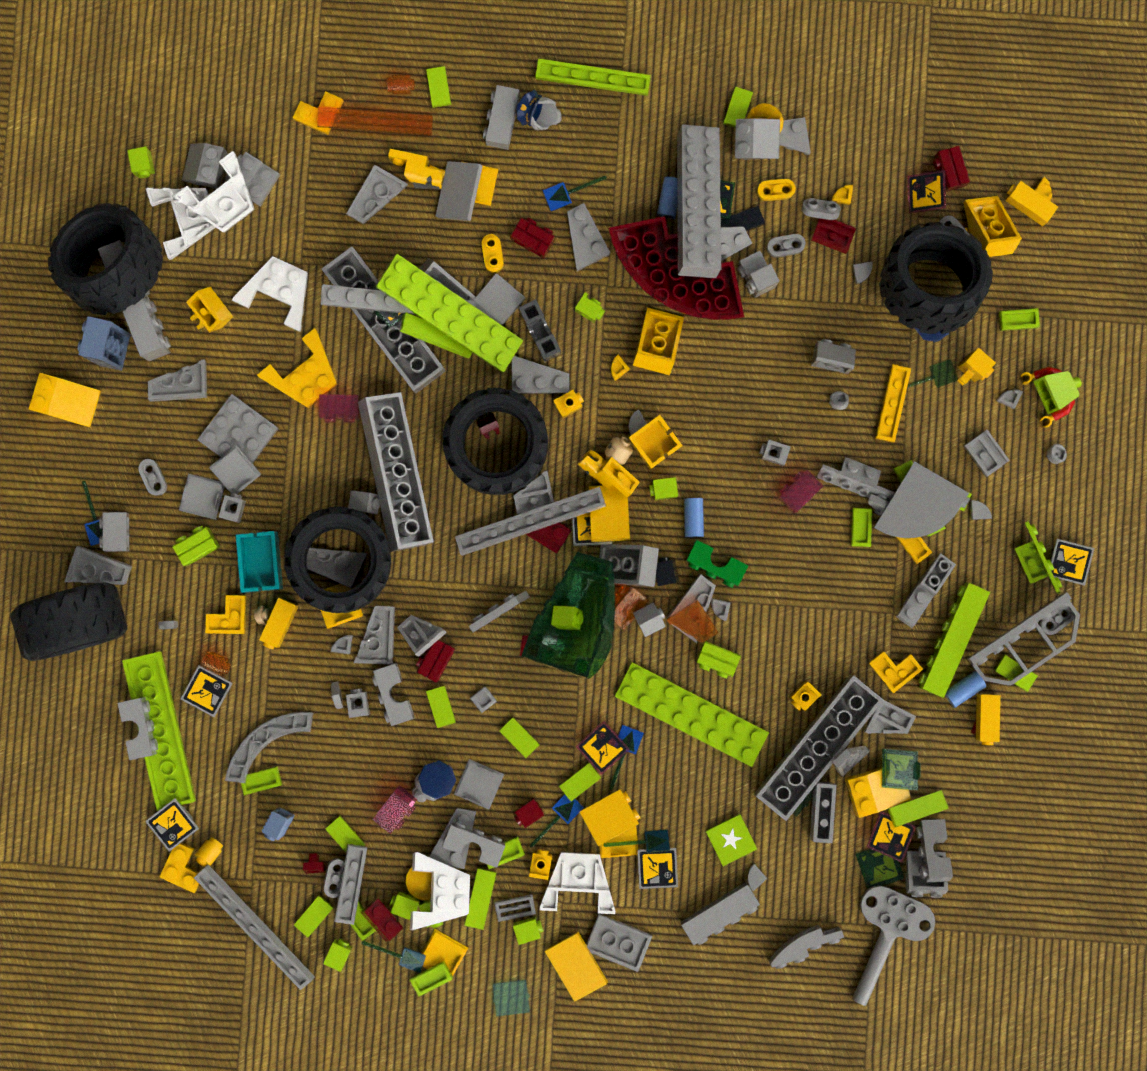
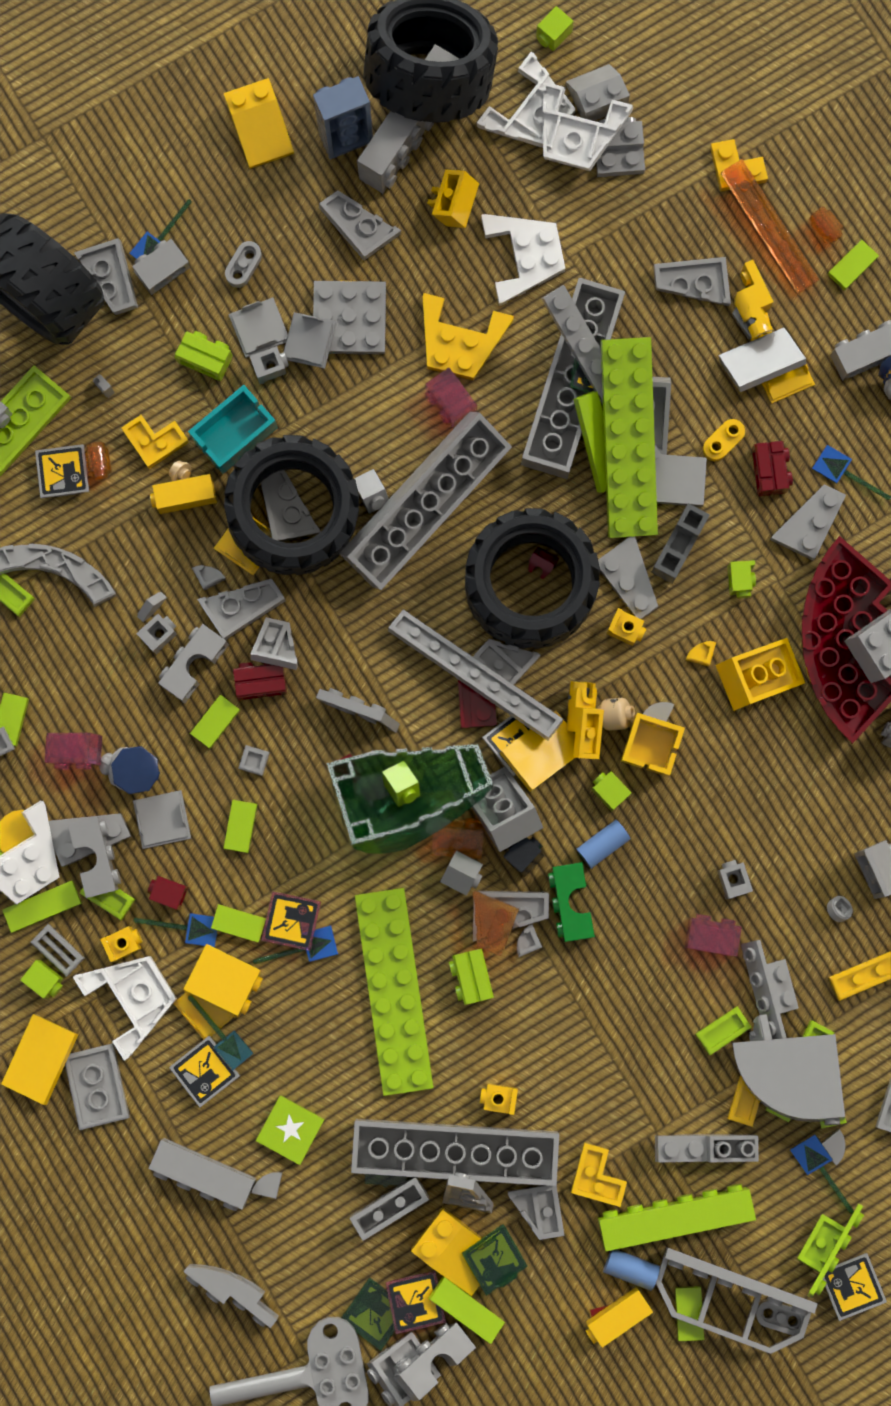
camera: 55 degrees right, 5 degrees down
none -> piece [790,1134,854,1214]

